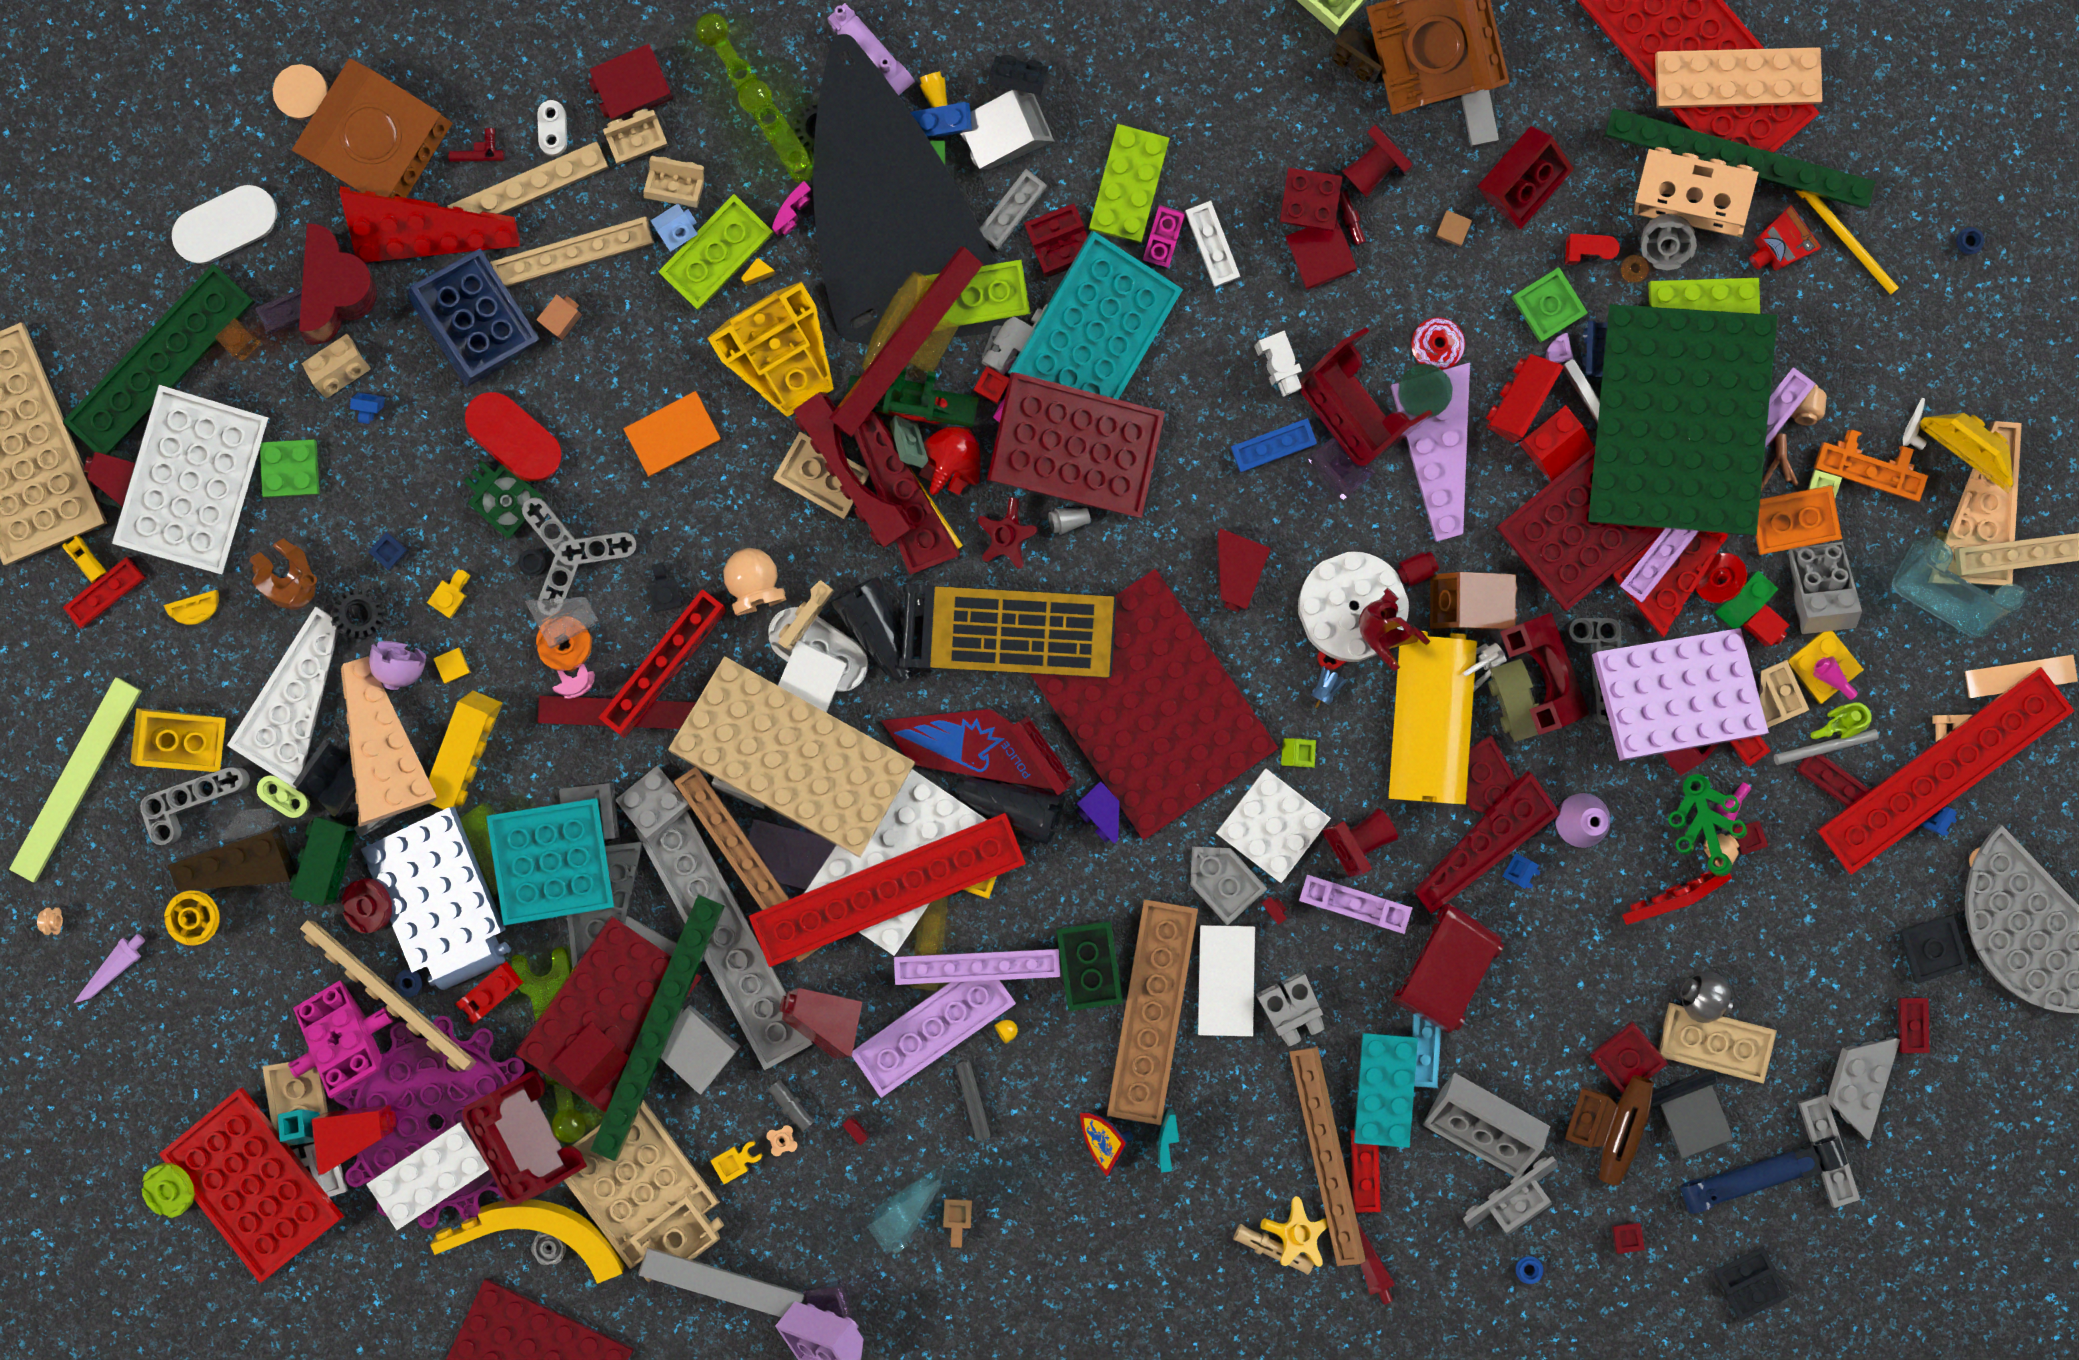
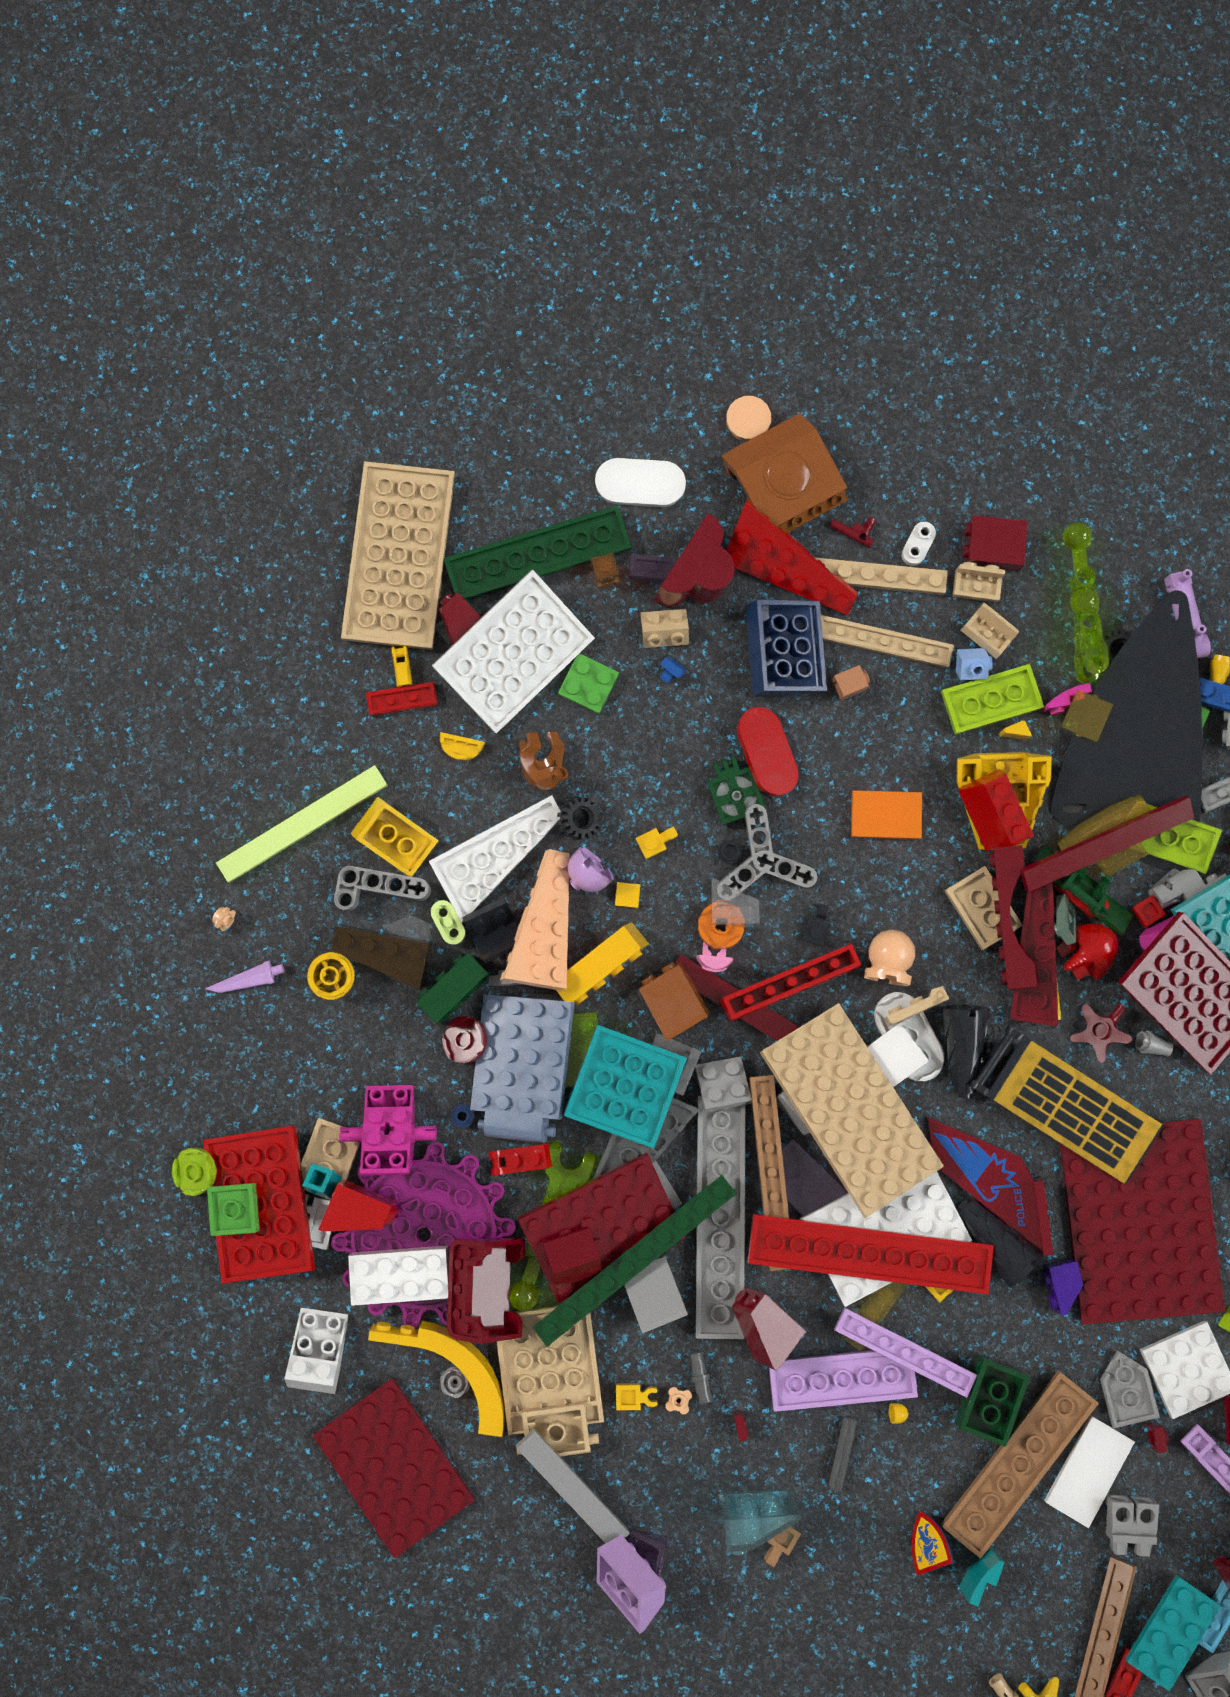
camera: 35 degrees right, 5 degrees down
tan plate [300,920,477,1071] -> none
dark blue plate [368,532,409,571] -> none
none -> bright green plate [207,1183,260,1236]
none -> white slope [285,1308,348,1394]
none -> dark orange slope [639,962,710,1041]
none -> red slope [957,769,1034,851]
none -> clear yellow piece [1061,690,1113,742]

